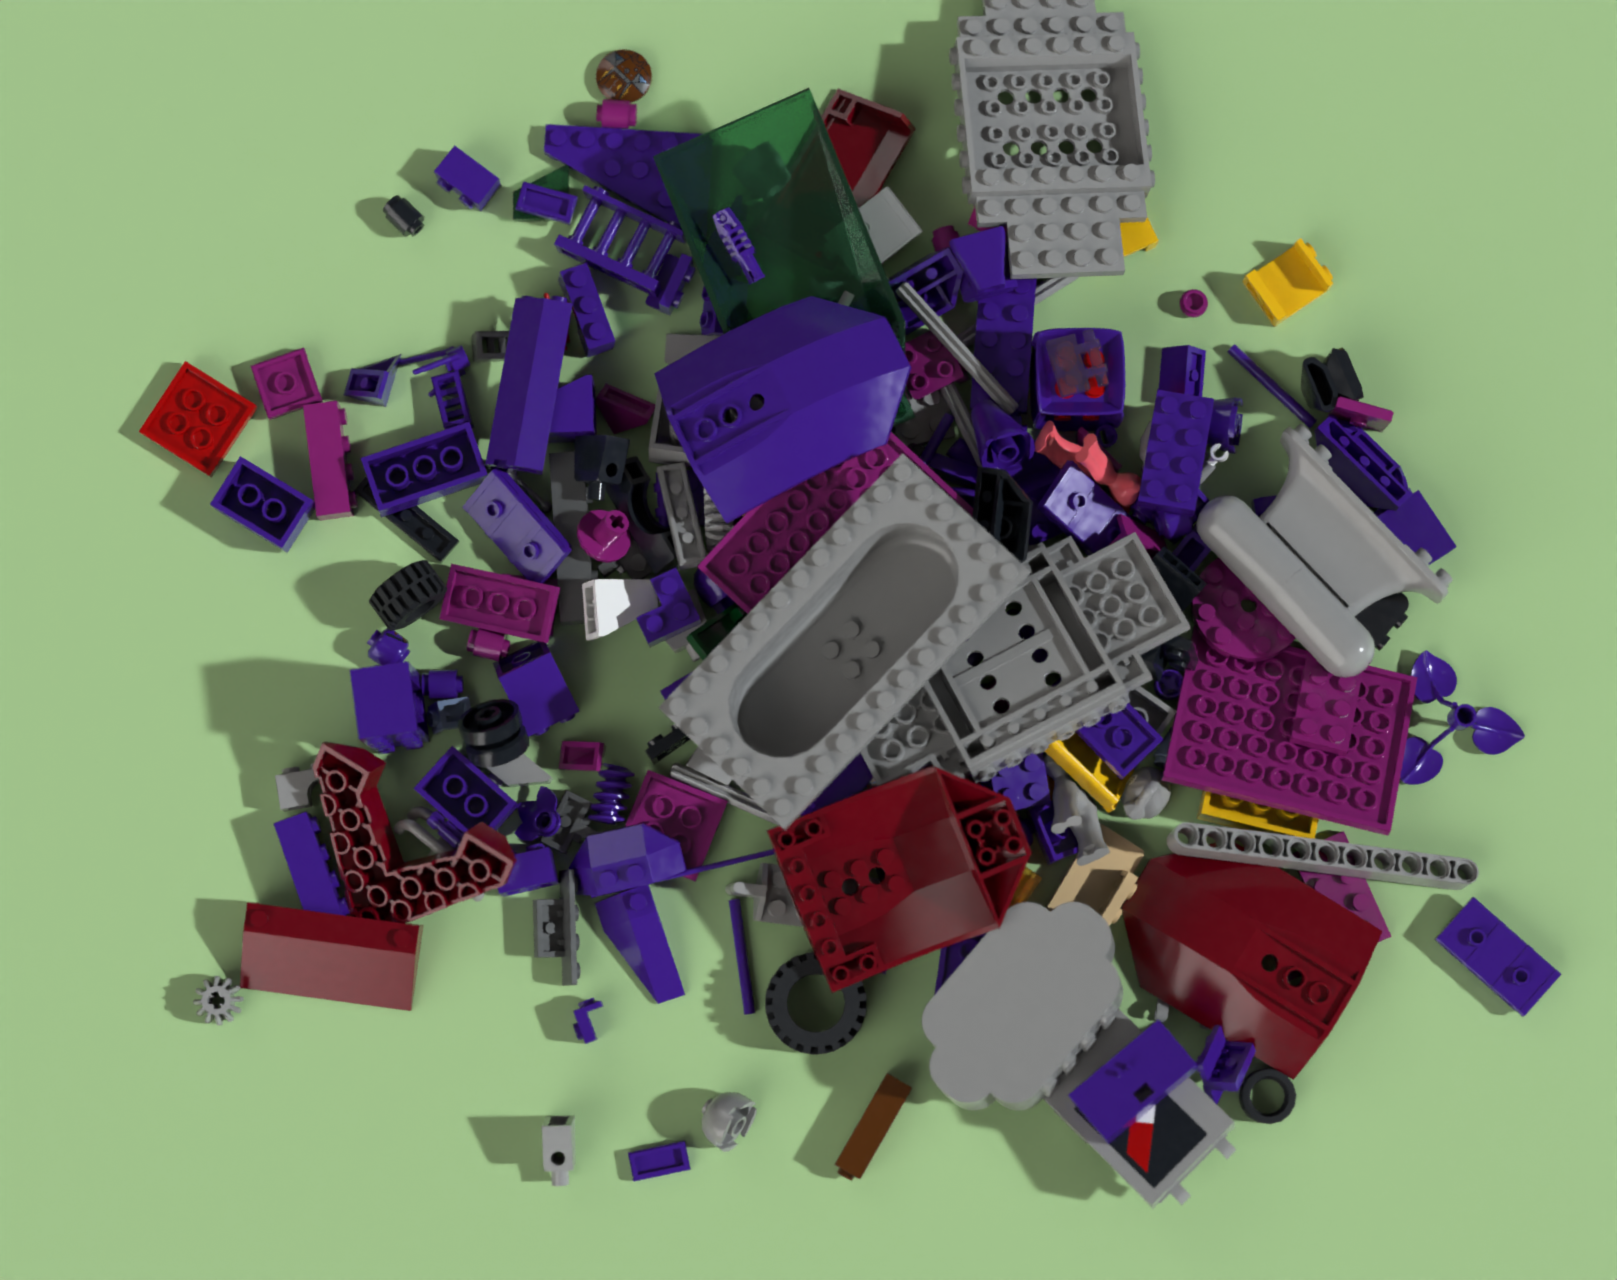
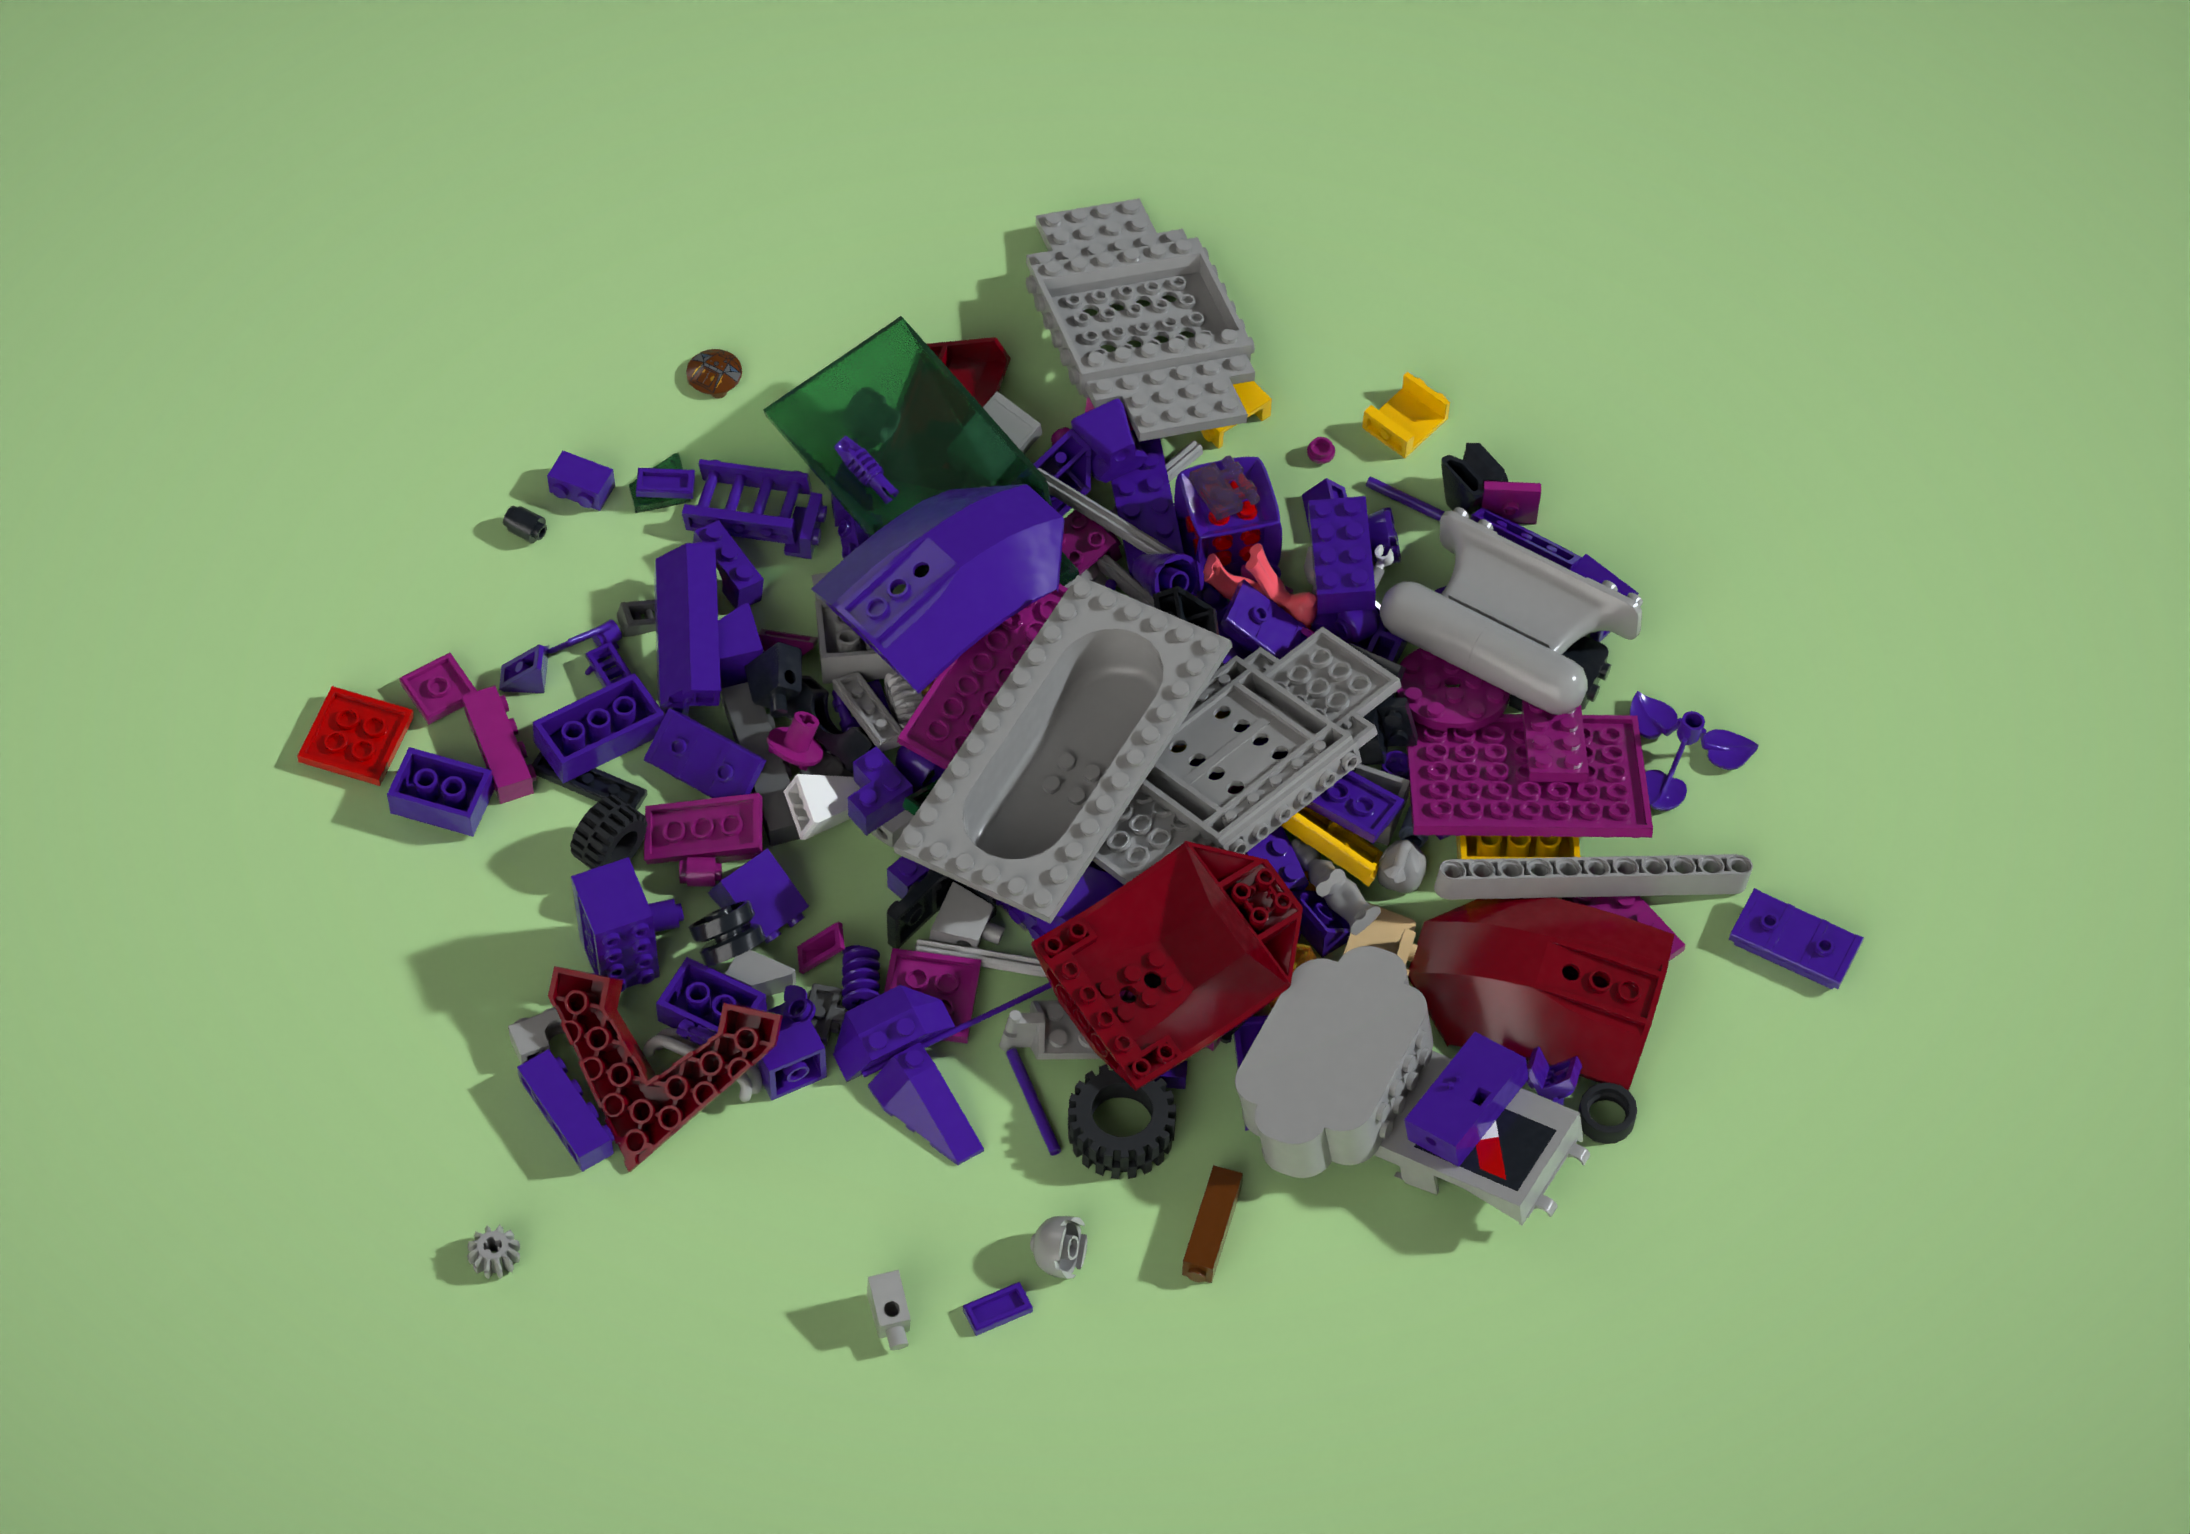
camera: 15 degrees left, 25 degrees down
dark red slope [240,902,424,1011] -> none
sand blue bracket [426,696,471,734] -> none
dark grey bracket [533,869,581,986] -> none
dark purple wing [544,124,714,243] -> none
dark purple bracket [573,998,604,1044] -> none
magenta brick [596,99,637,129] -> none

